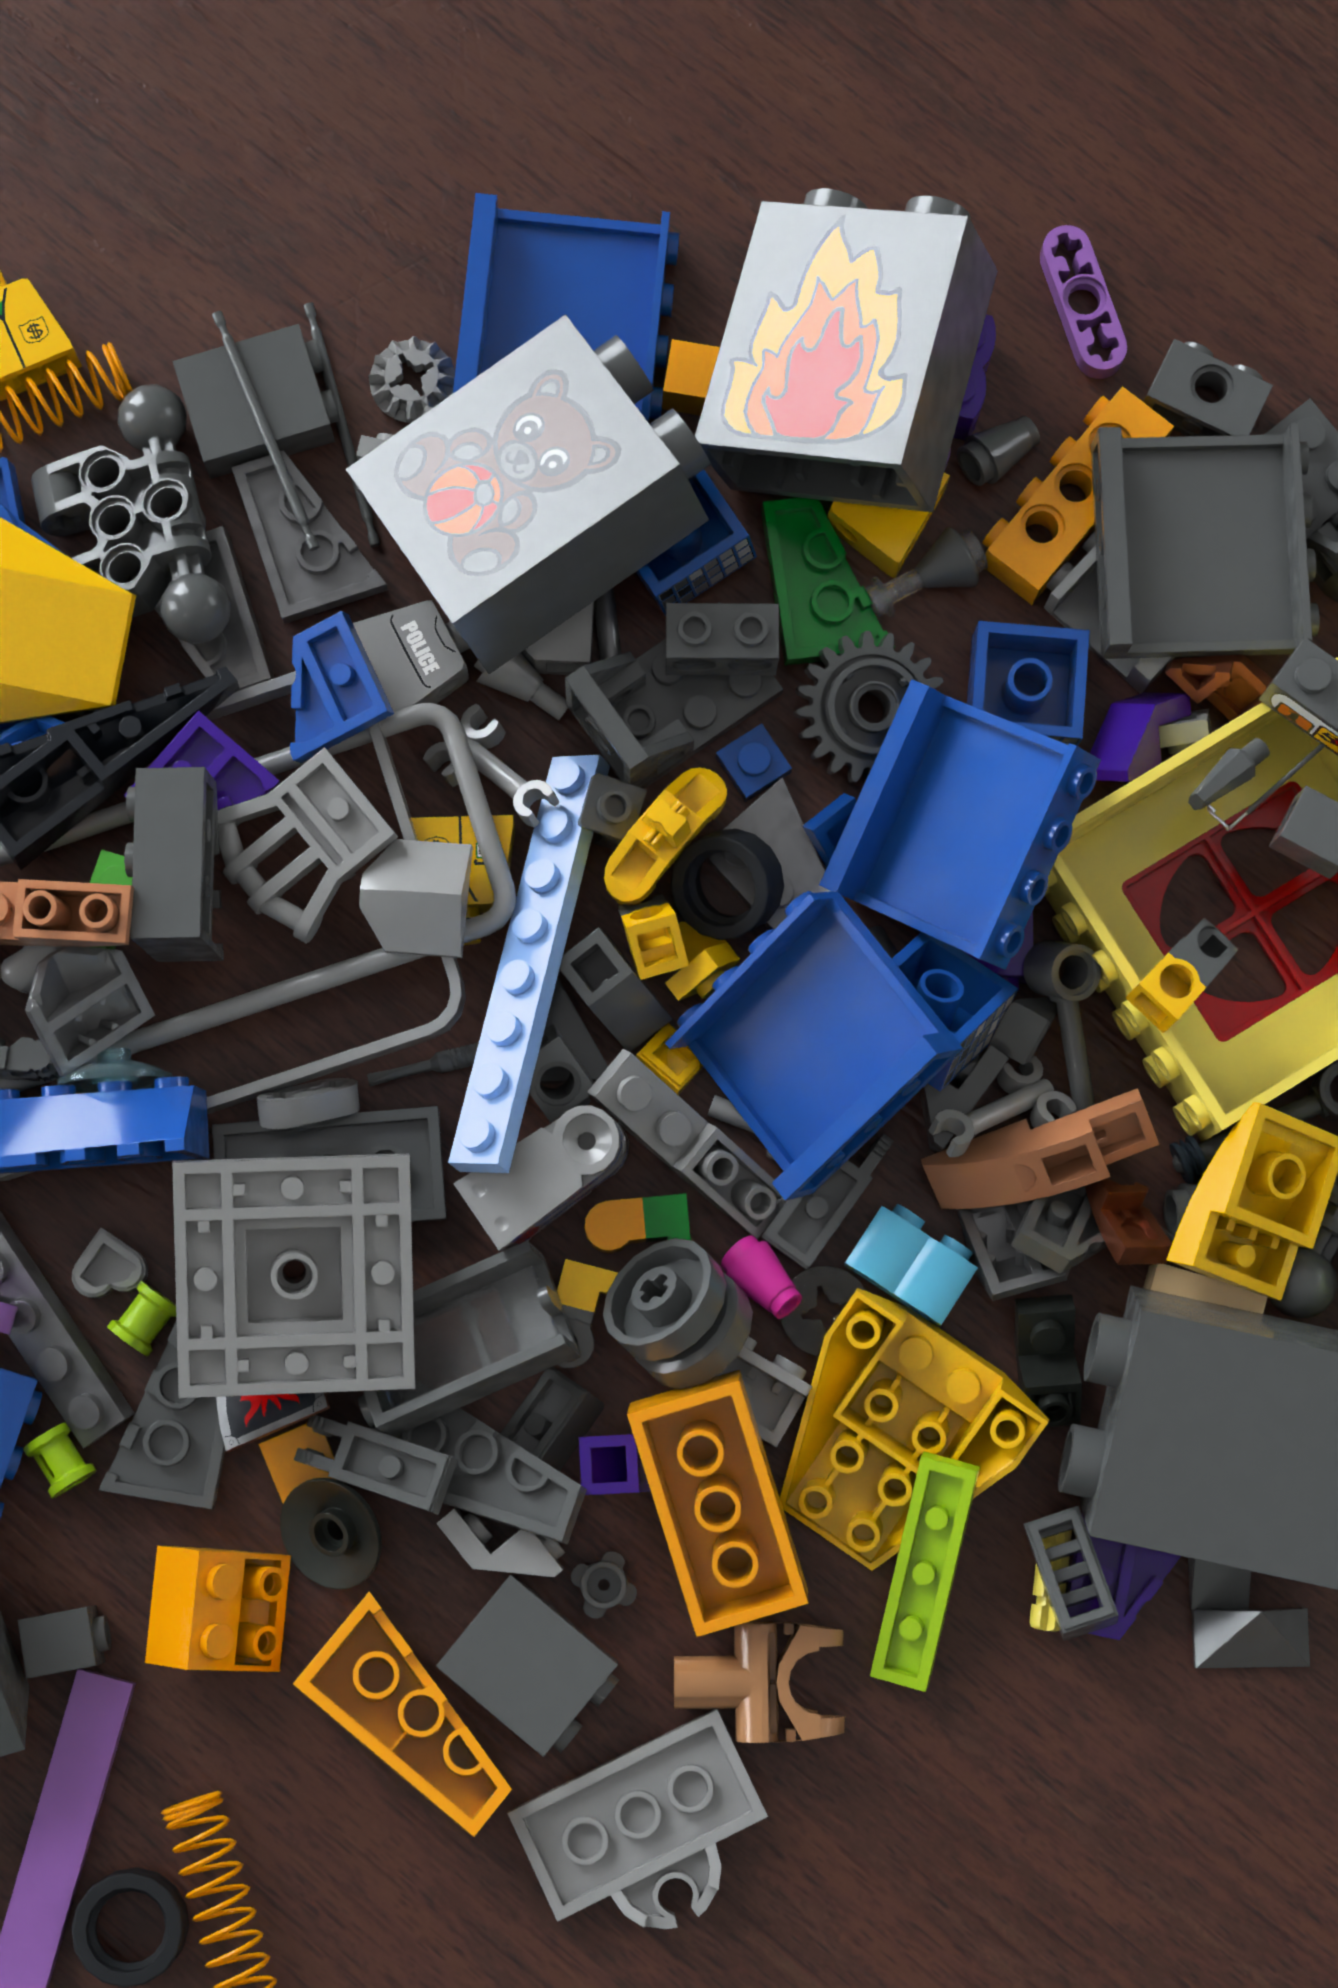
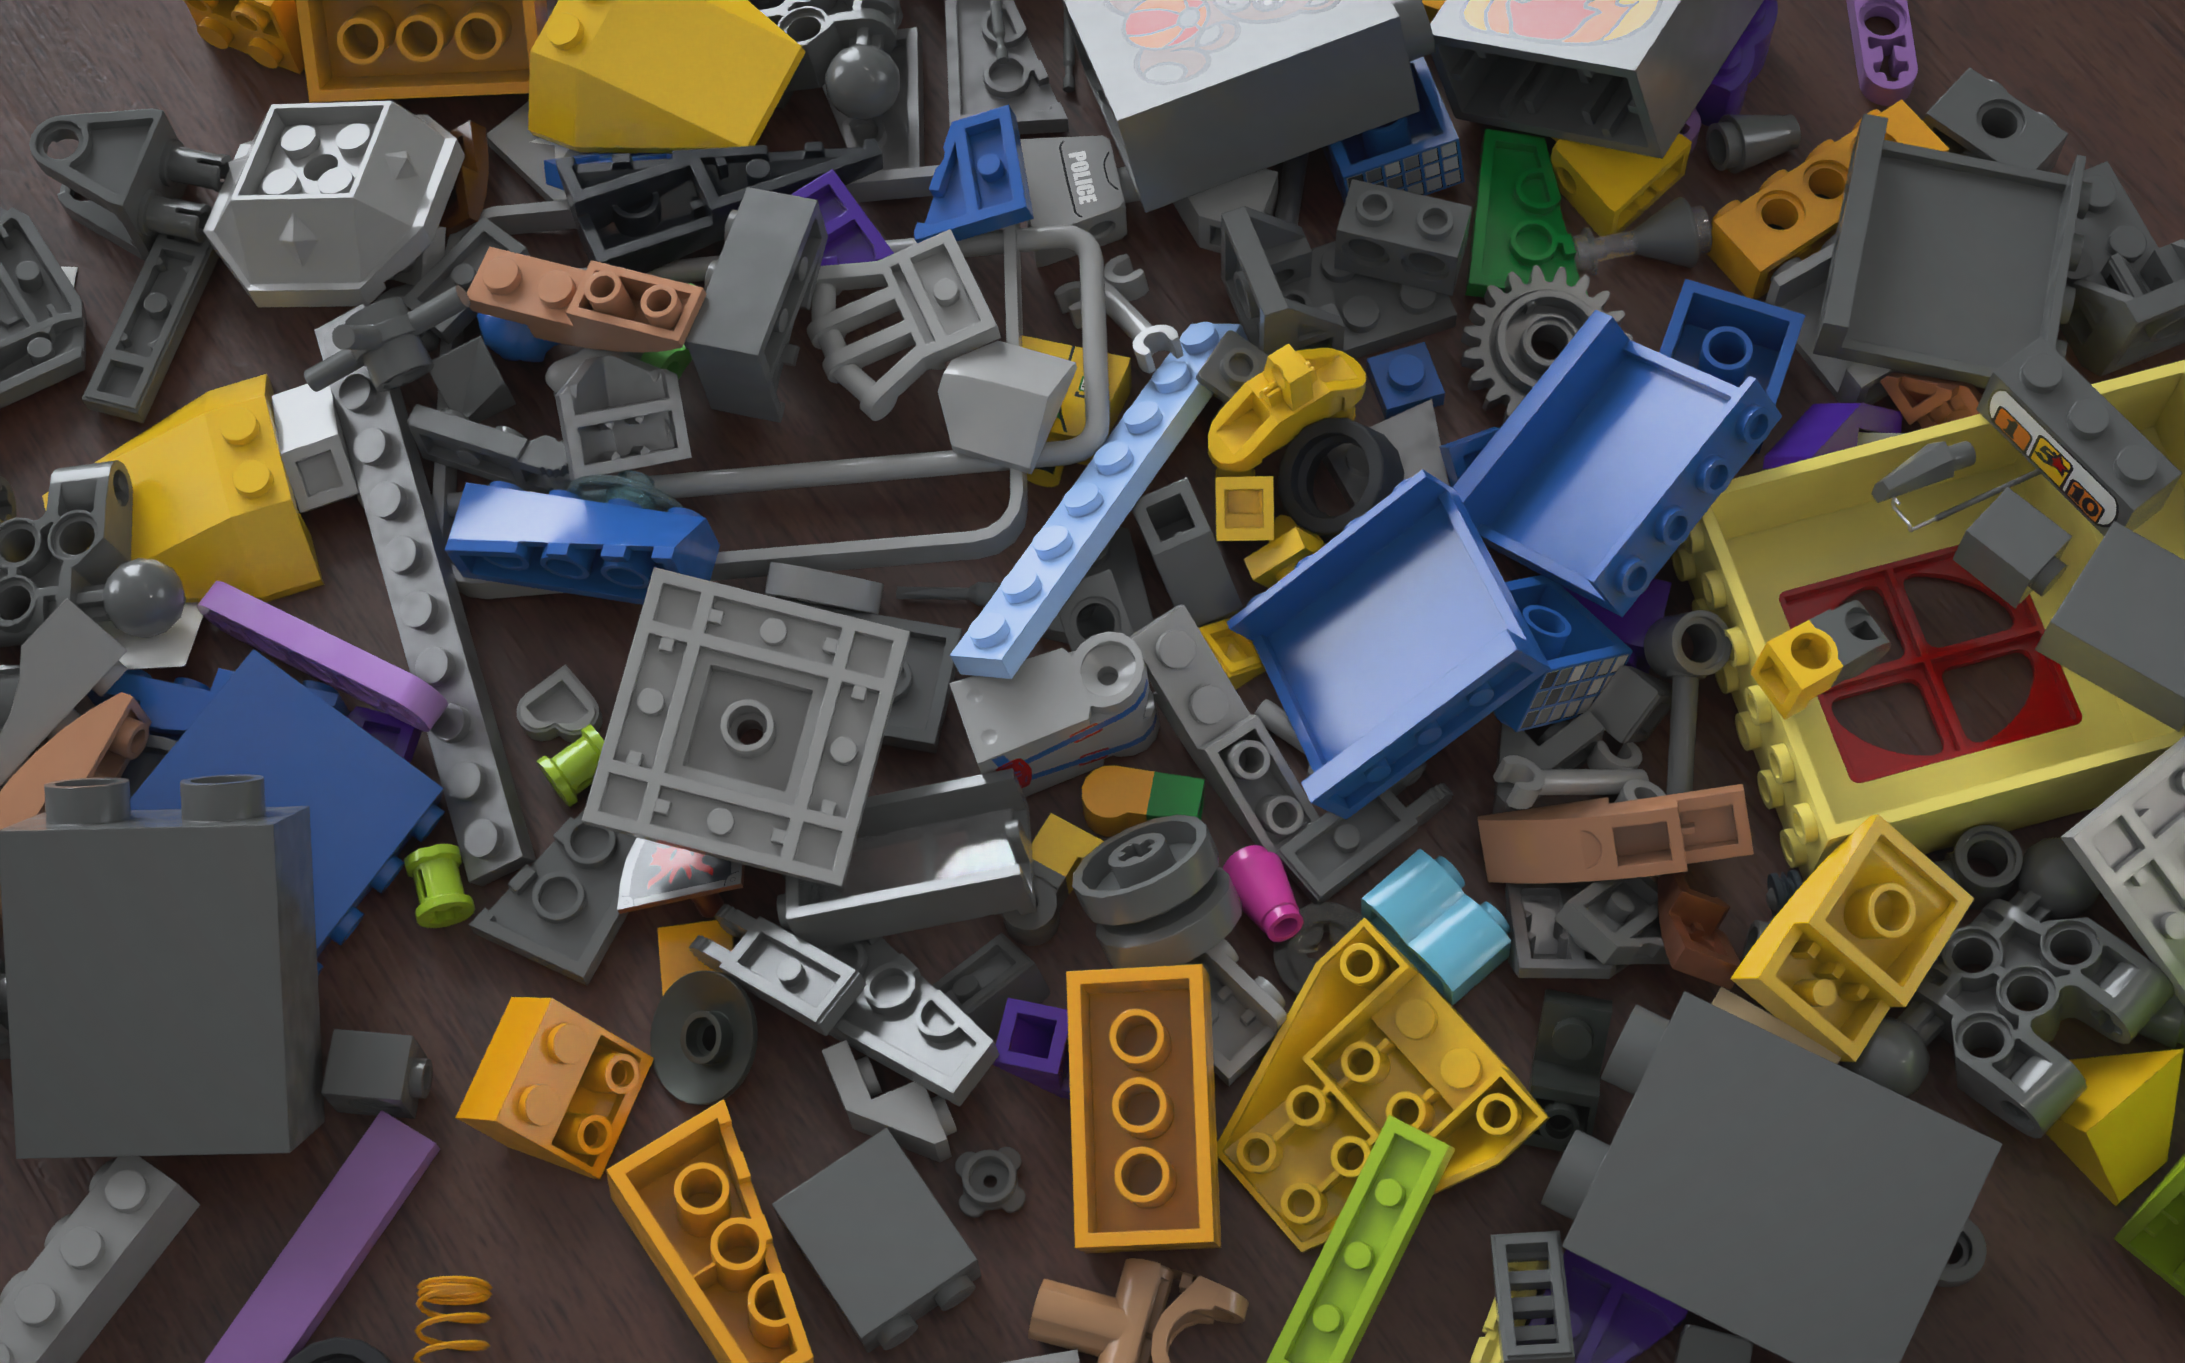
camera: 25 degrees right, 15 degrees down
light grey cone [474,653,568,721] -> none

